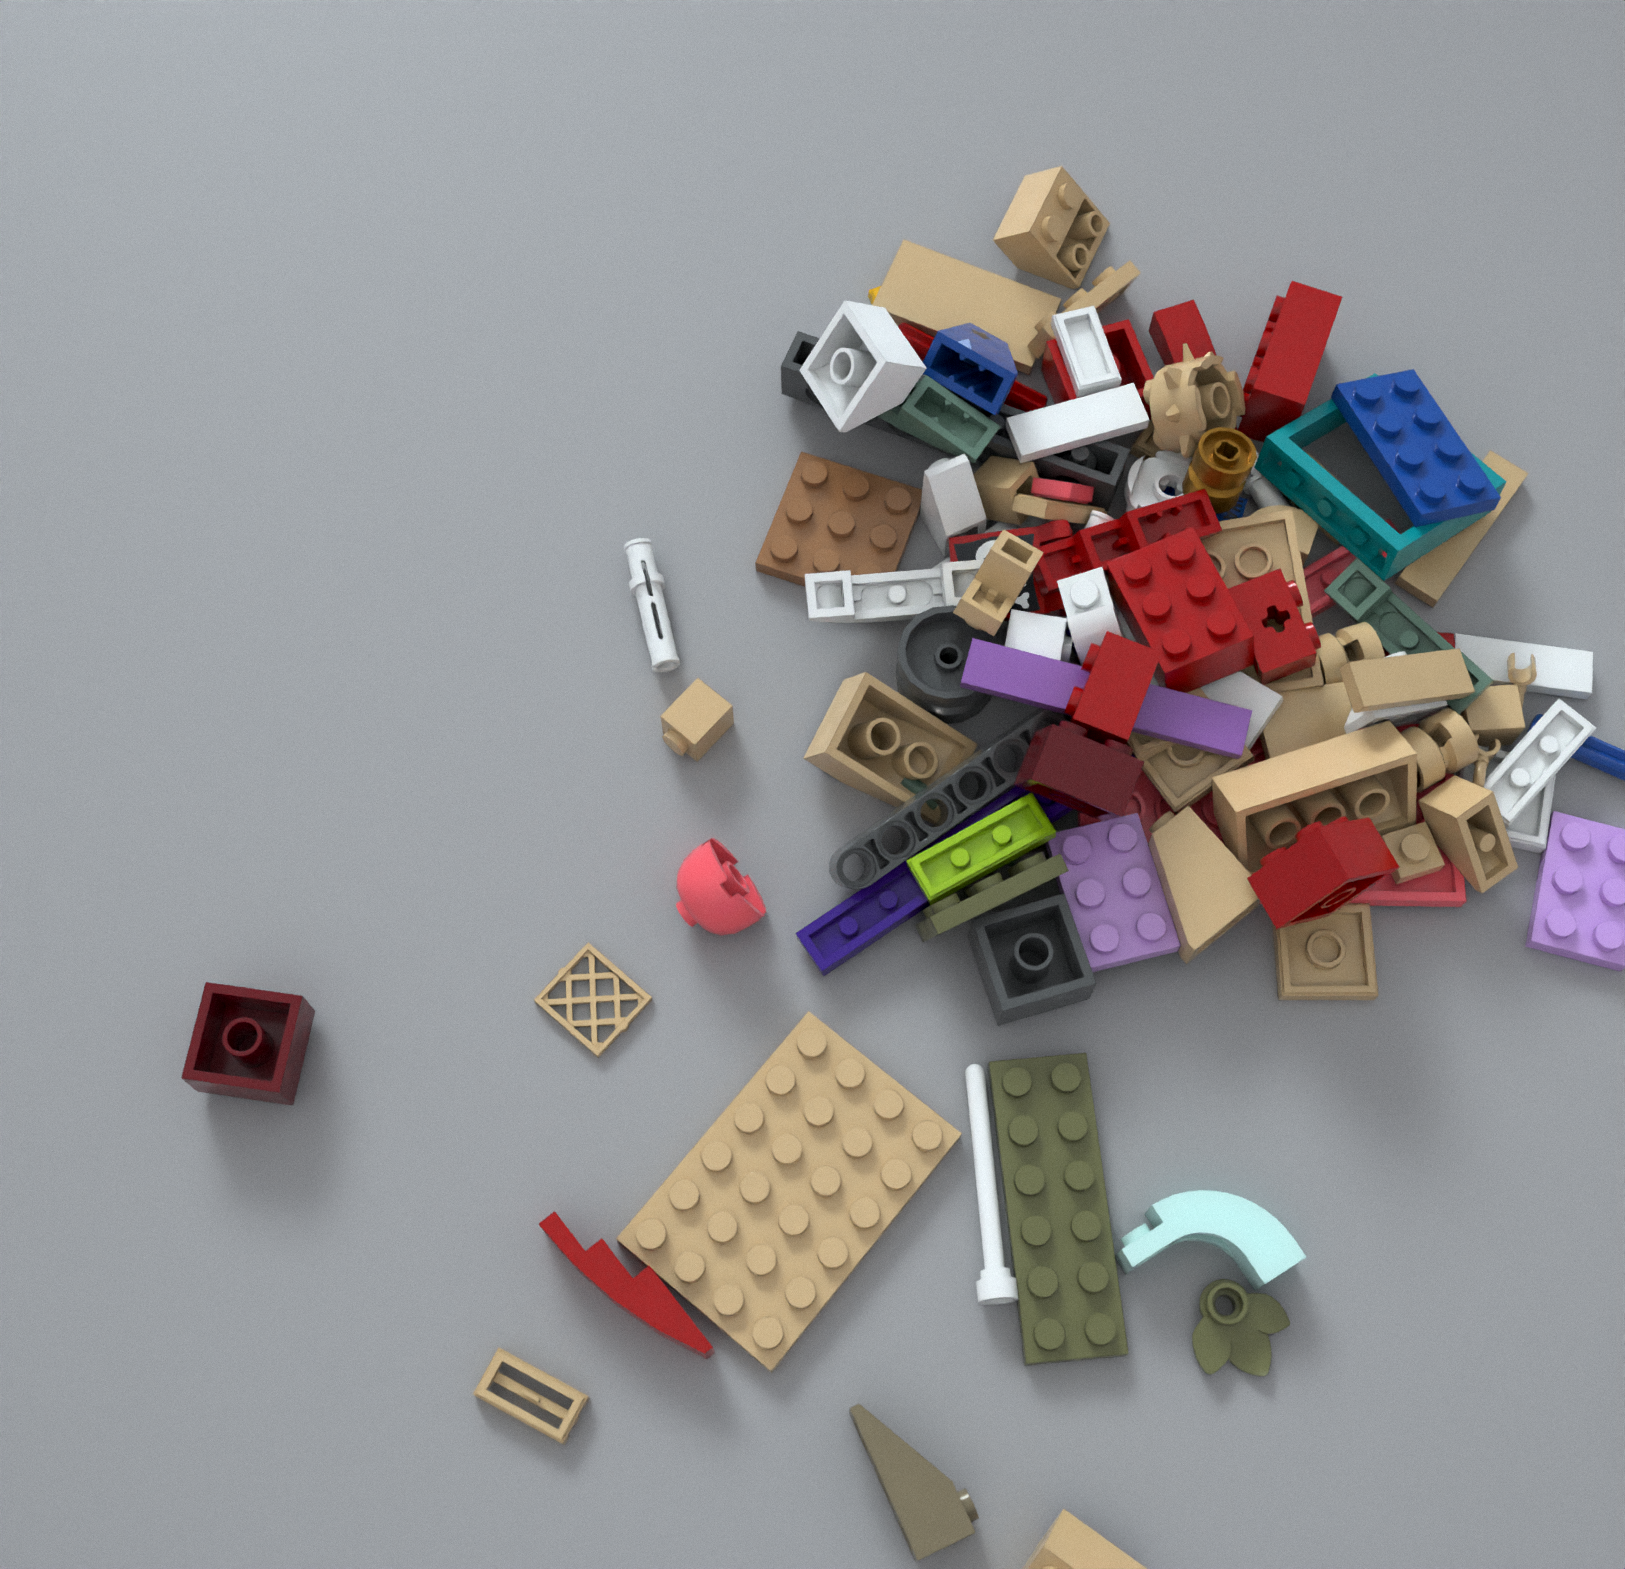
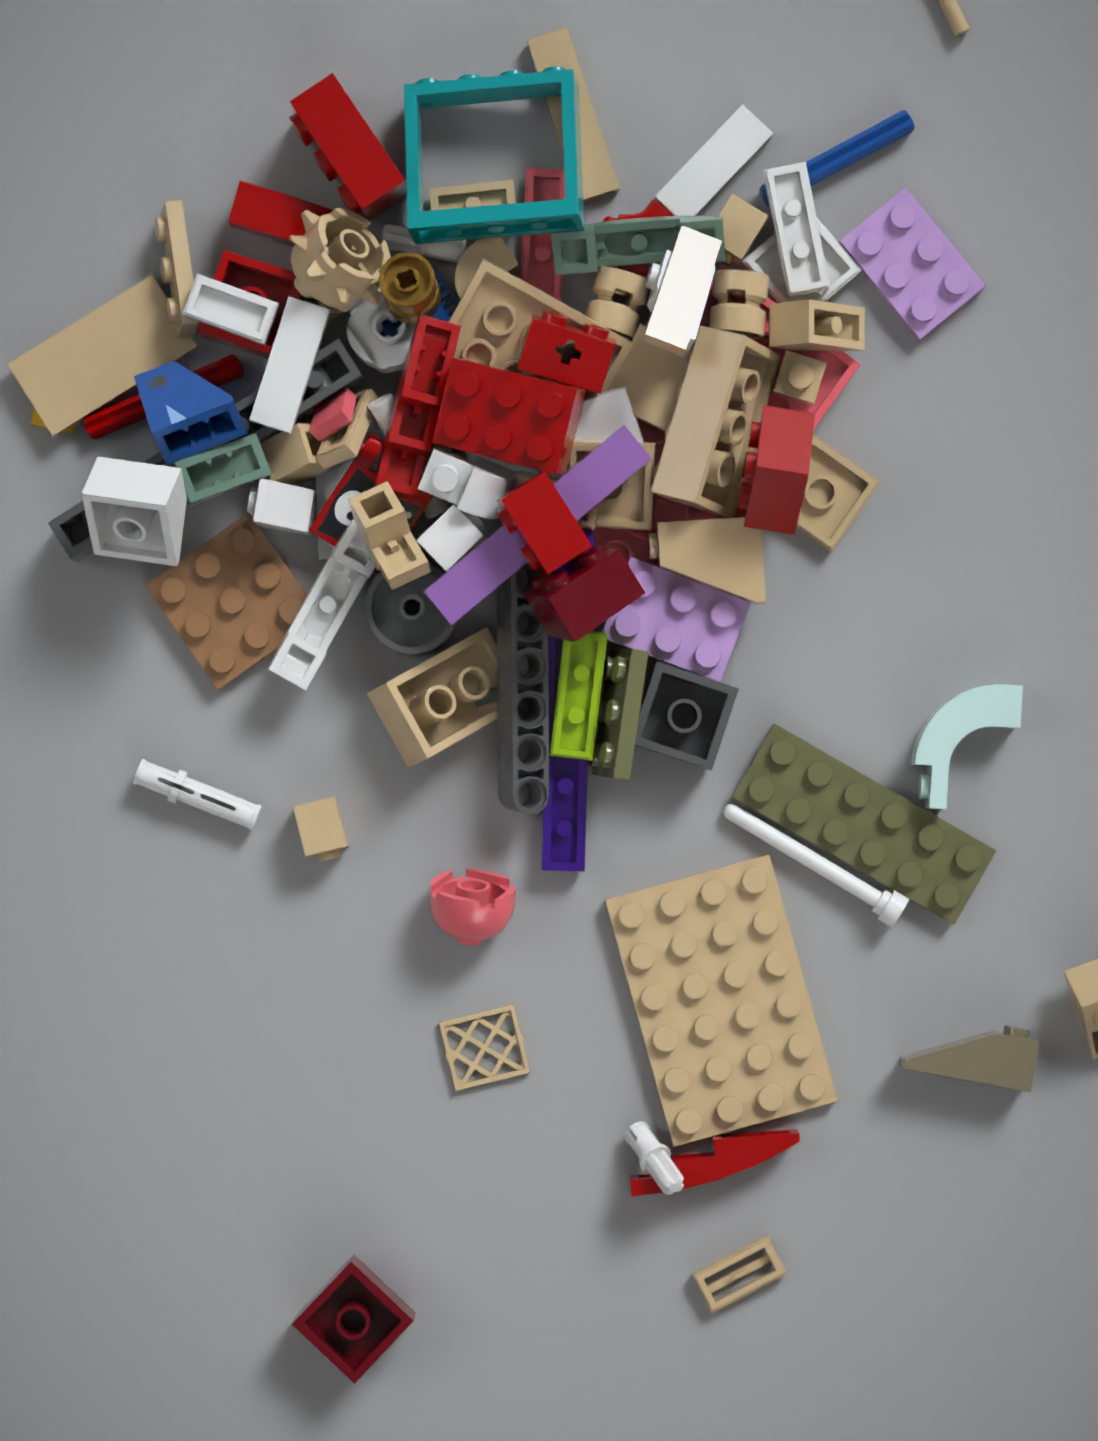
camera: 55 degrees left, 20 degrees up
tan slope [993,166,1110,289] -> none
olive plate [1192,1279,1290,1377] -> none
blue plate [1331,369,1501,527] -> none
tan hand [1472,734,1501,787] -> none
tan hand [1507,653,1537,710] -> none
none -> white axle [624,1121,684,1195]

